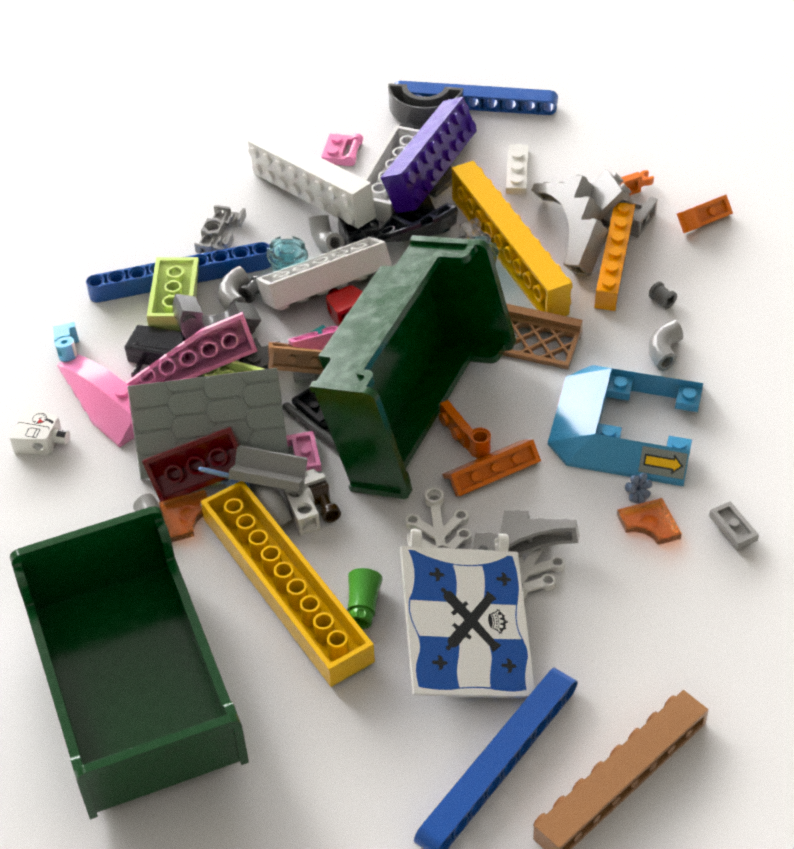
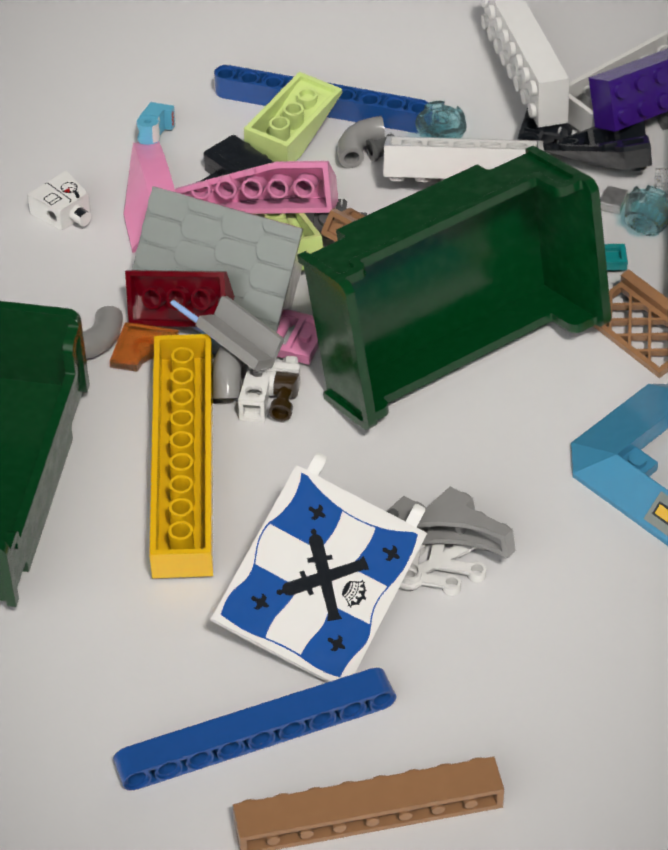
camera: 30 degrees right, 0 degrees up
dark grey brick [173,294,261,339] -> none
light grey piece [194,205,246,253] -> none
light grey cylinder [308,215,345,253] -> none
bright pink plate [321,133,364,166] -> none
bright green plant [347,568,383,629] -> none
white plant [406,487,471,549] -> none
orange plate [439,400,491,458] -> none
orange panel [442,439,541,496] -> none
clear orange tile [617,498,682,545] -> none
sand blue plant [625,473,652,505] -> none

